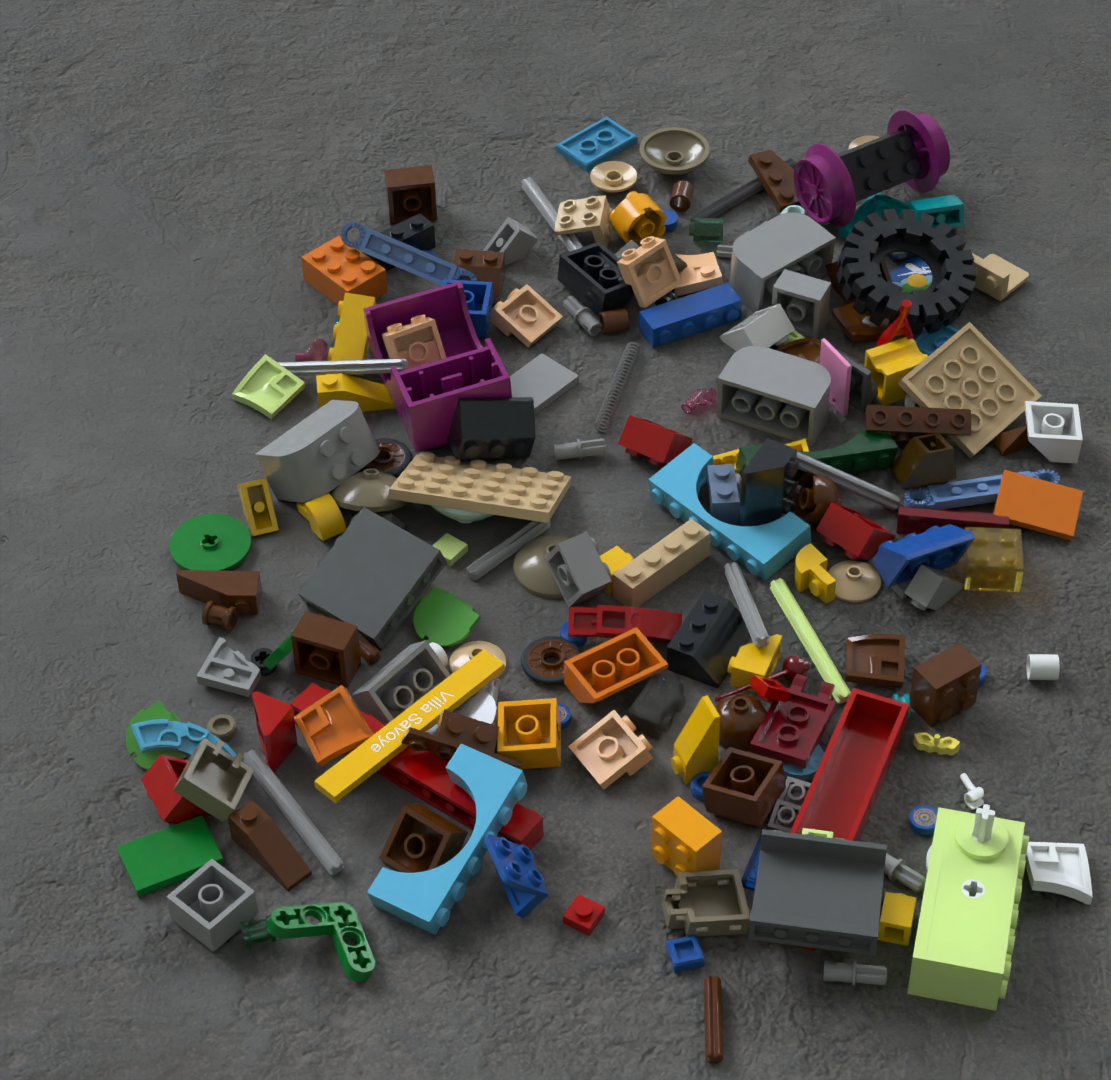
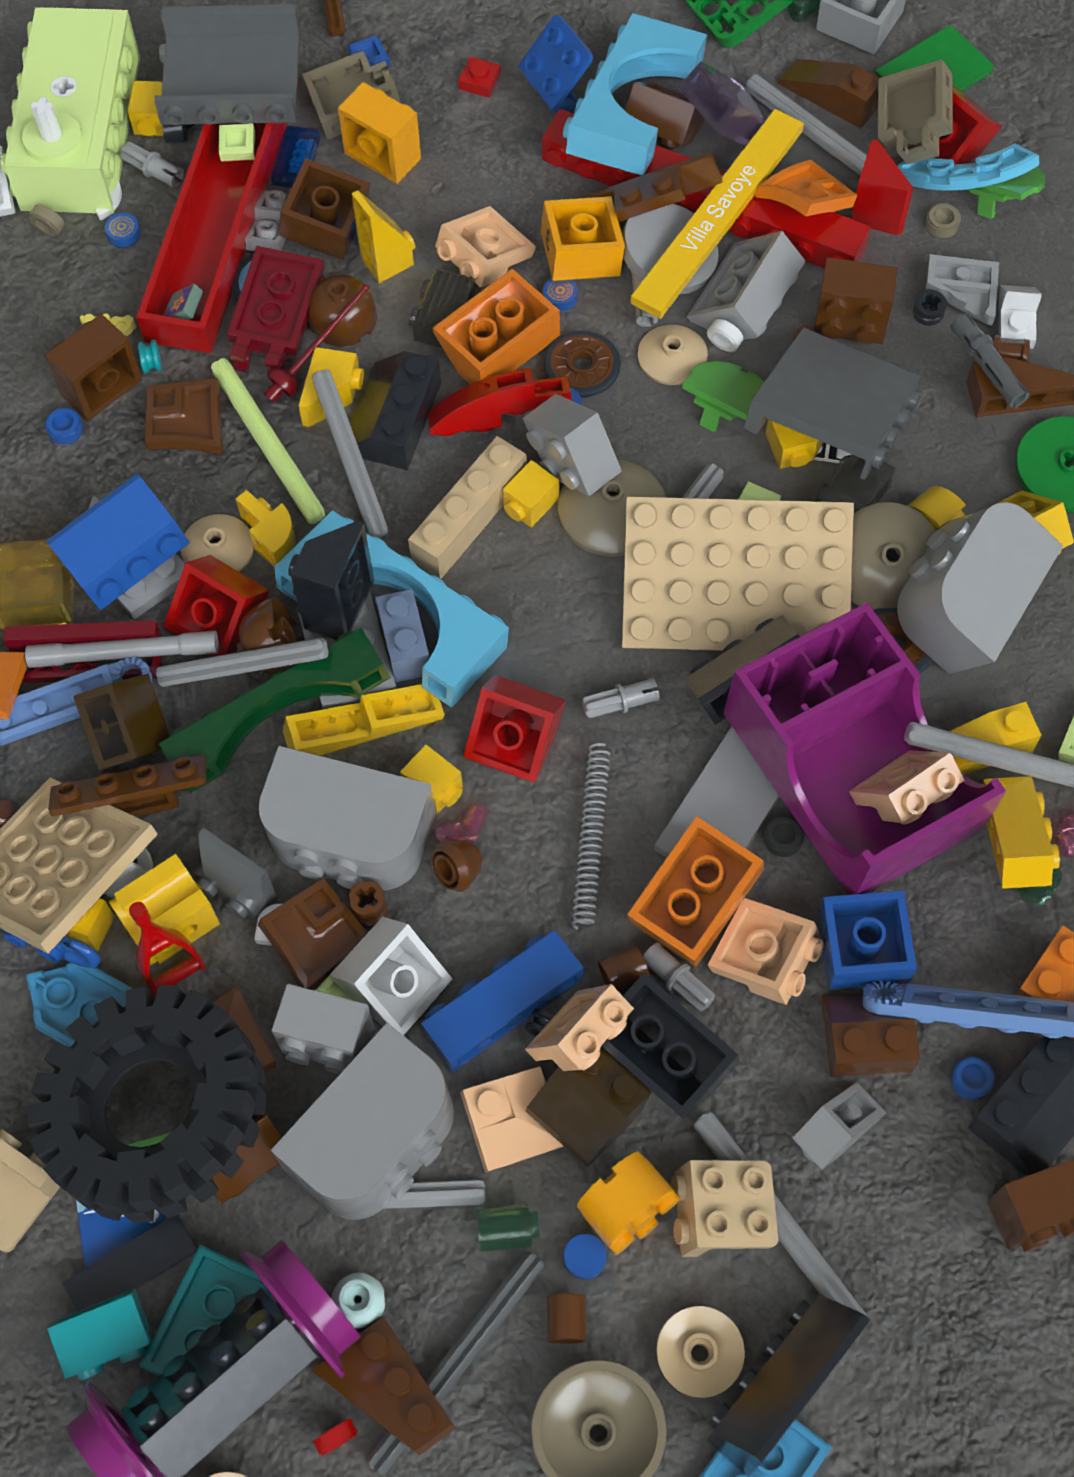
camera: 170 degrees right, 20 degrees up
green tile [264,632,293,671] -> none
red plate [749,675,791,703] -> none
bright pink container [819,338,852,416] -> none
white hand [960,773,984,810] -> none
none -> light grey piece [25,631,219,668]
none -> sand green tile [163,284,203,320]
none -> yellow brick [400,745,463,814]
none -> reddish brown cone [431,840,483,892]
none -> orange brick [627,816,764,968]
none -> clear purple brick [678,61,769,147]
none -> black slope [706,1295,871,1477]
none -> dark grey pin [950,313,1030,408]
none -> white slope [998,285,1042,349]

